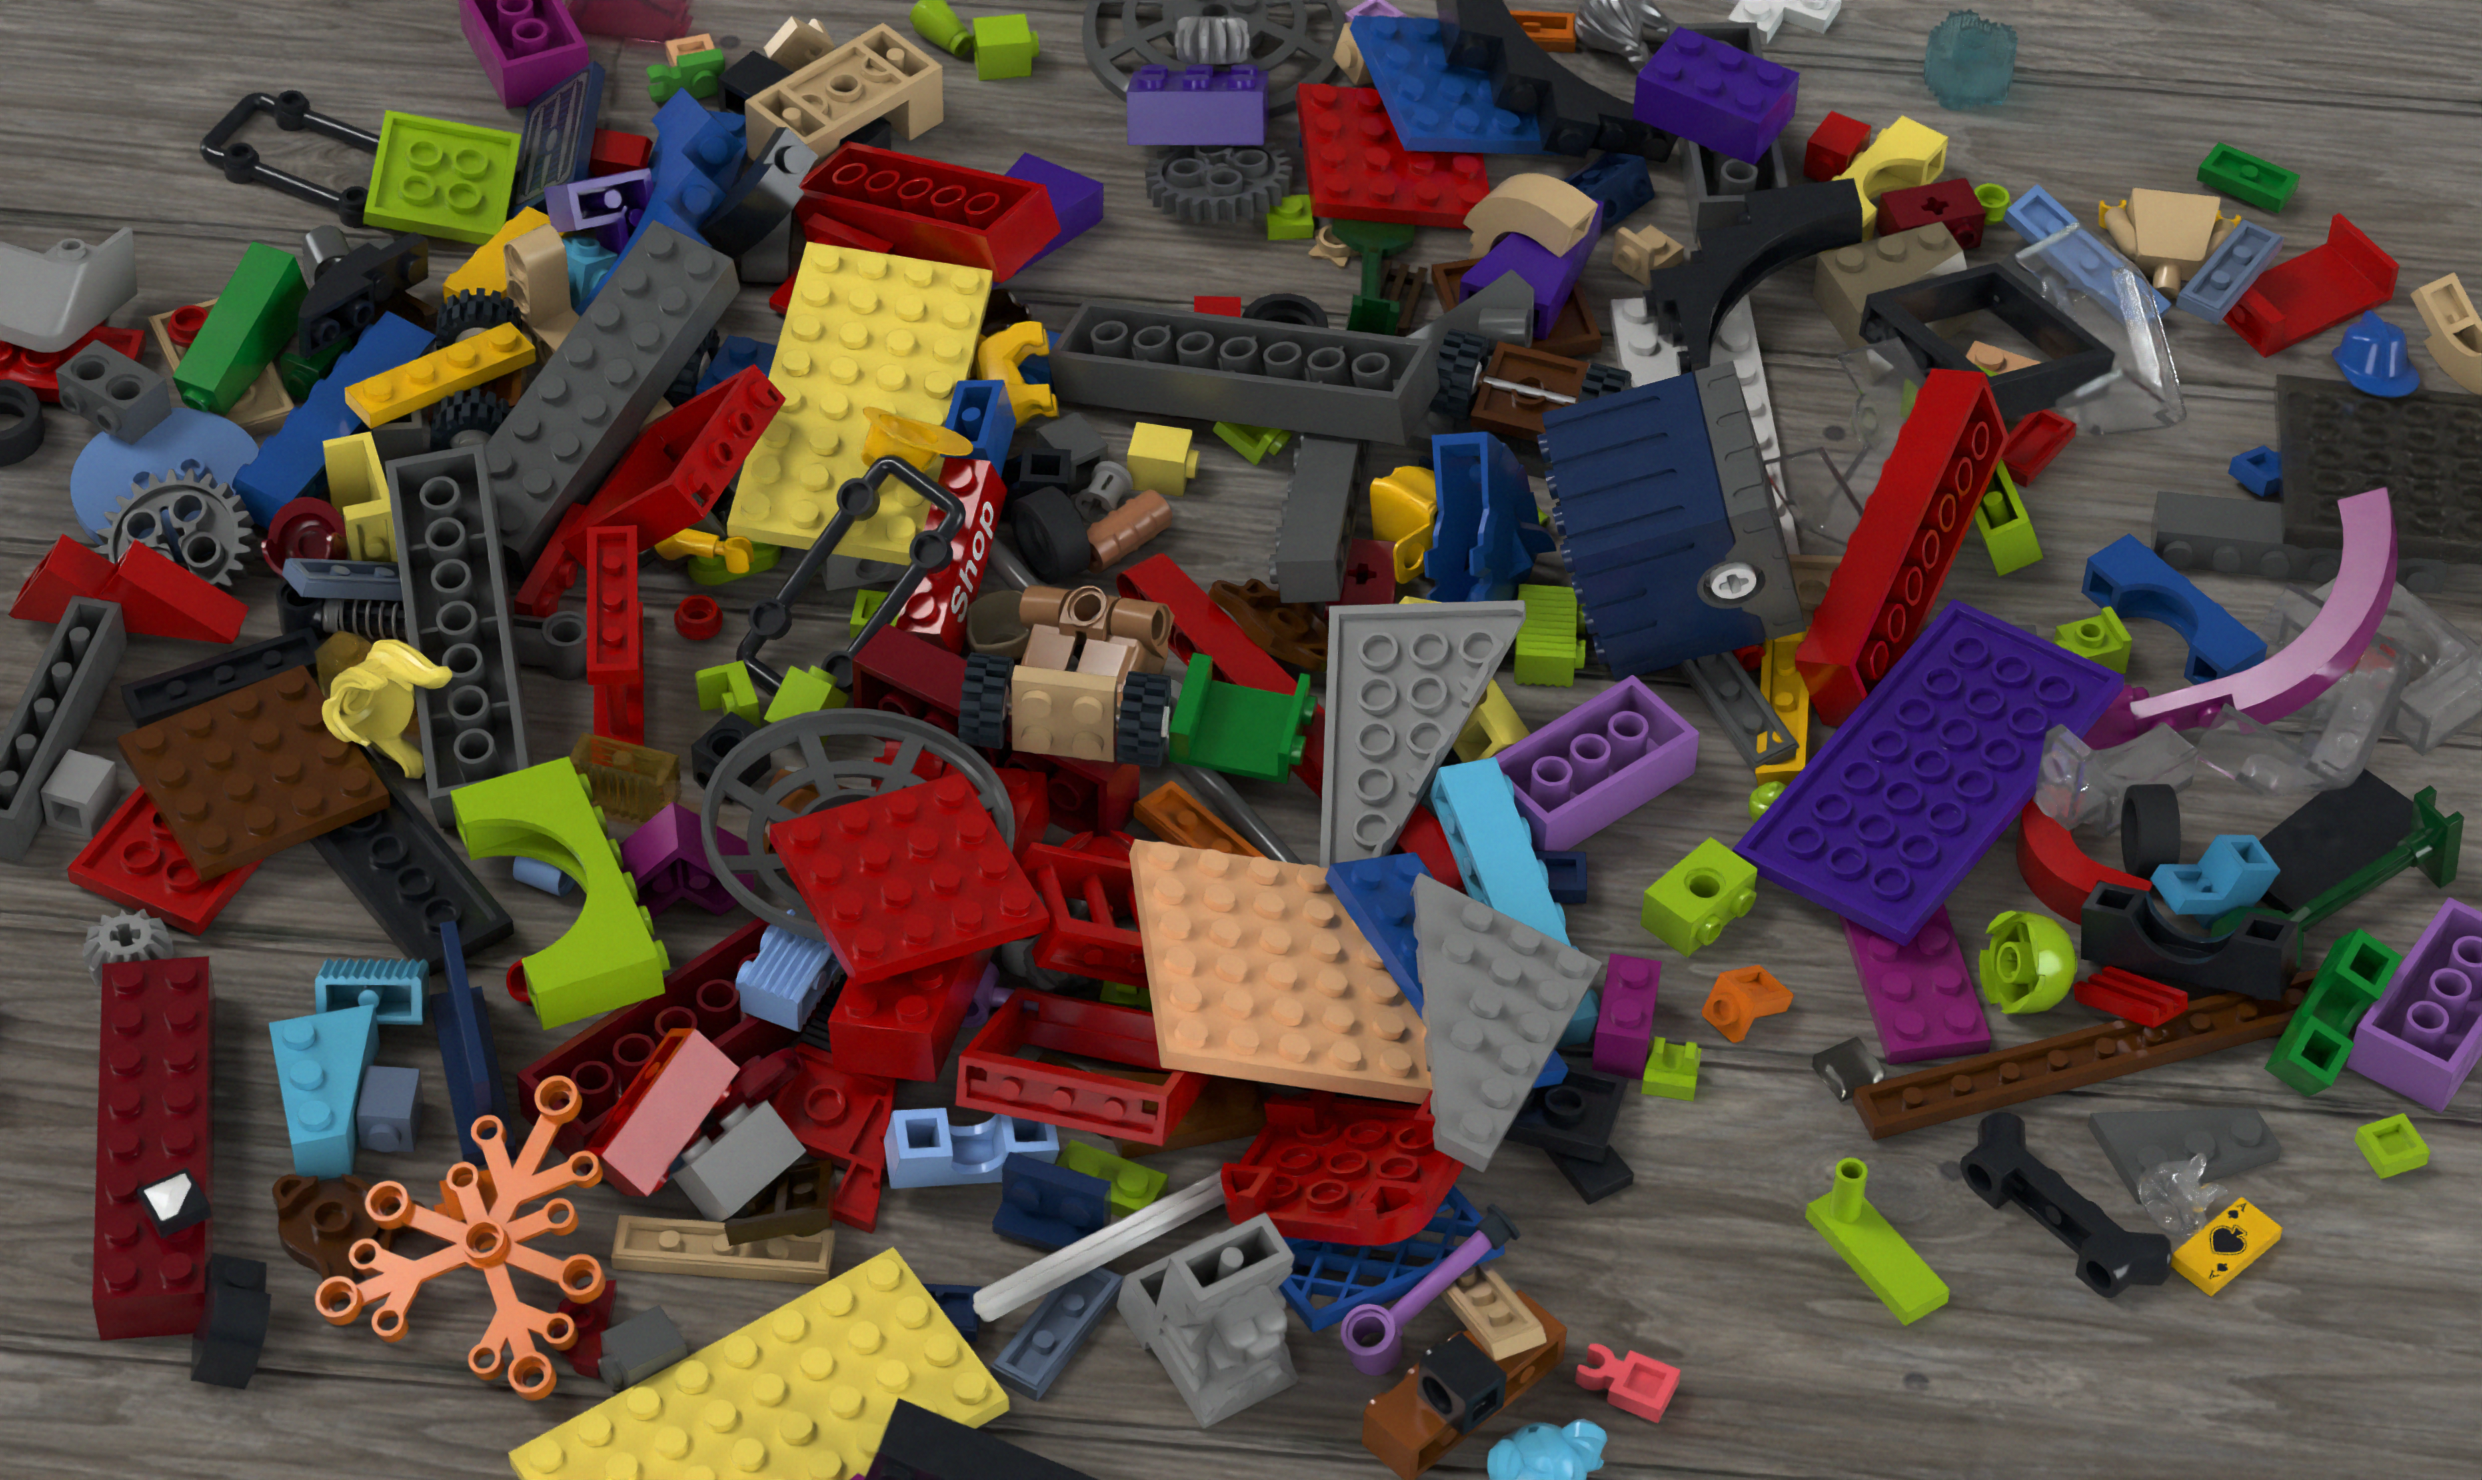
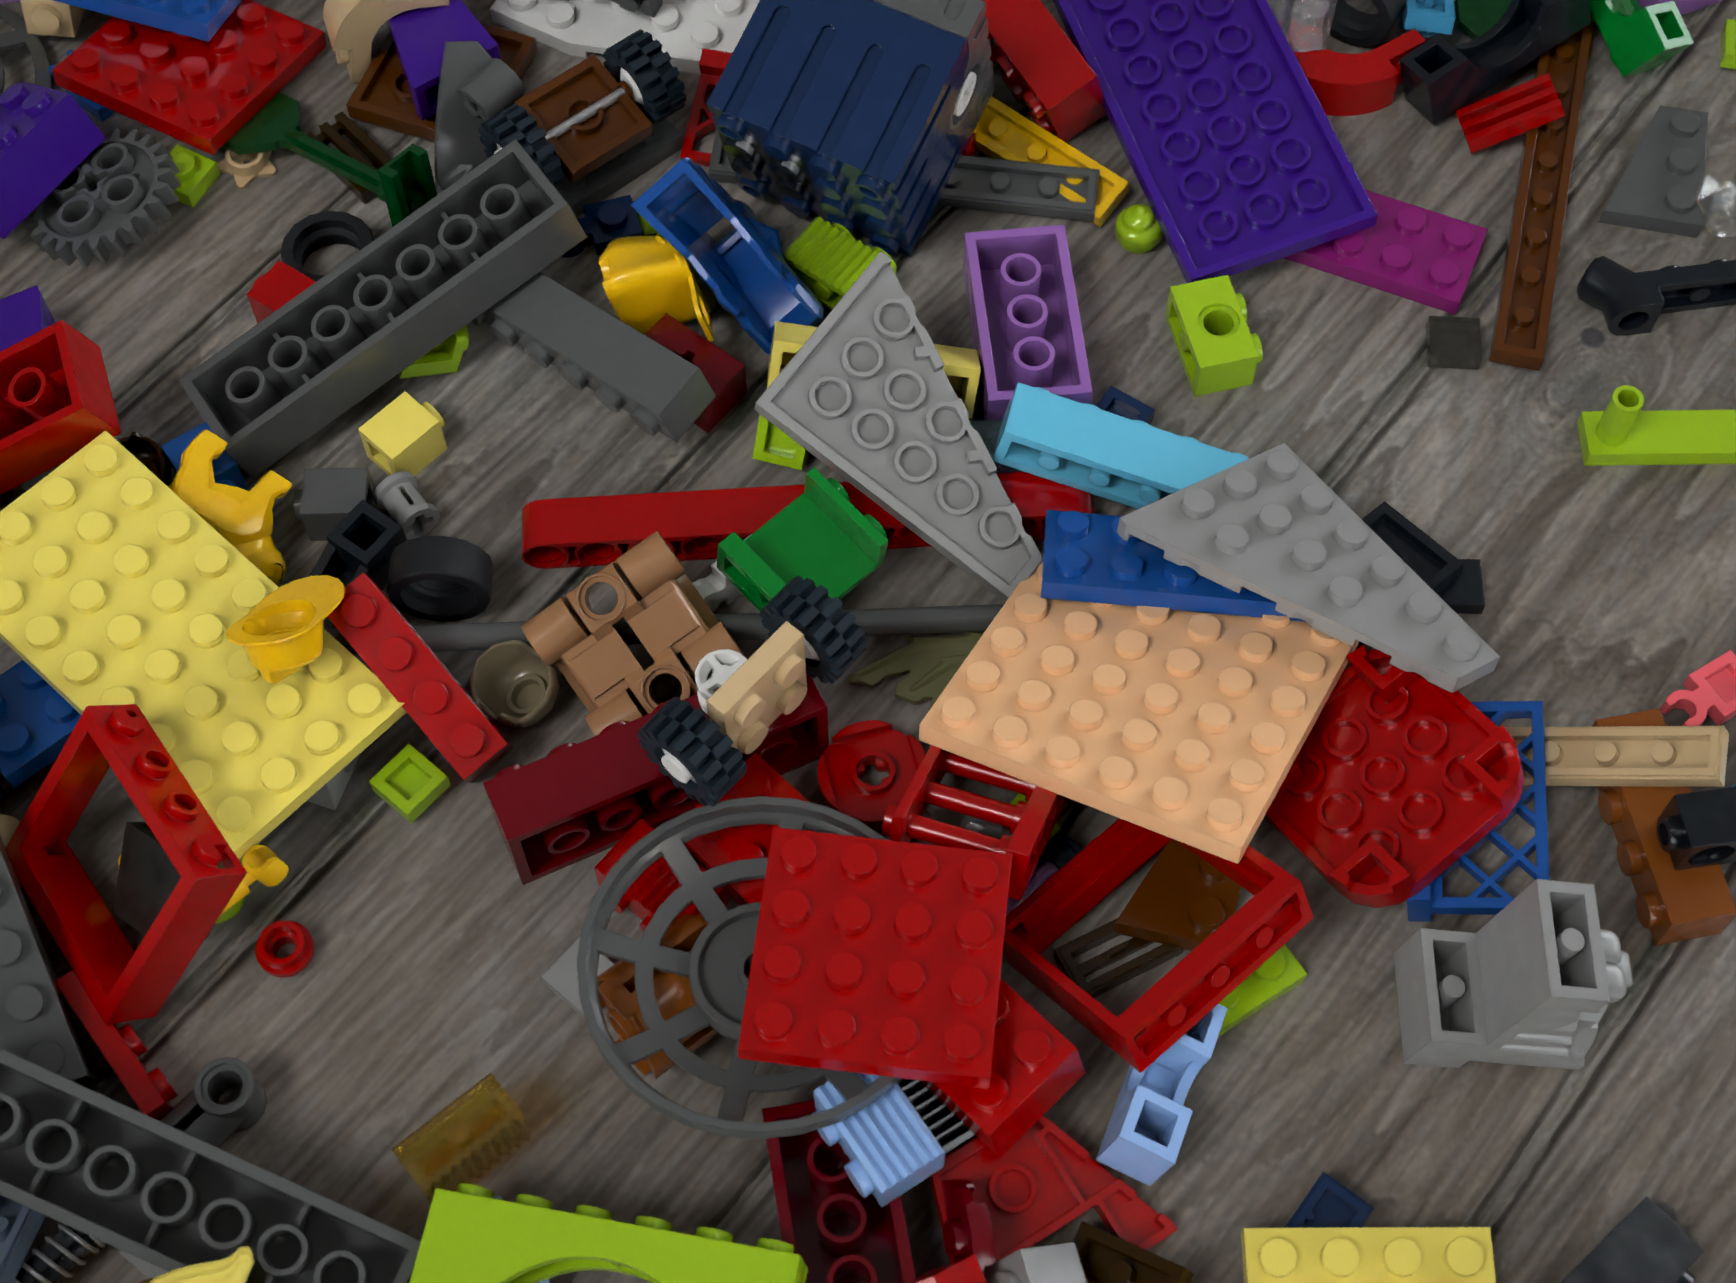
camera: 55 degrees left, 15 degrees up
red fence [587,525,645,754] -> none
magenta brick [618,801,755,920] -> none
black brick [691,711,771,803] -> none
lime bracket [695,660,761,729] -> none
black bar [736,455,966,696] -> none
lime brick [764,665,849,747] -> none
blue brick [940,380,1016,478] -> none
white axle [973,1169,1225,1322] -> none
sand blue tile [990,1266,1124,1402] -> none
dark blue bracket [992,1152,1111,1252] -> none
nougat axle [1086,489,1173,574] -> none
orange tile [1134,780,1267,858] -> none
reddish brown tile [1208,578,1329,672] -> none
medium lavender piece [1341,1204,1521,1376] -> none
magenta brick [1592,953,1662,1080] -> none
lime tile [1641,1036,1702,1102] -> none
orange bracket [1701,965,1795,1043] -> none
lime cylinder [1979,910,2078,1015] -> none

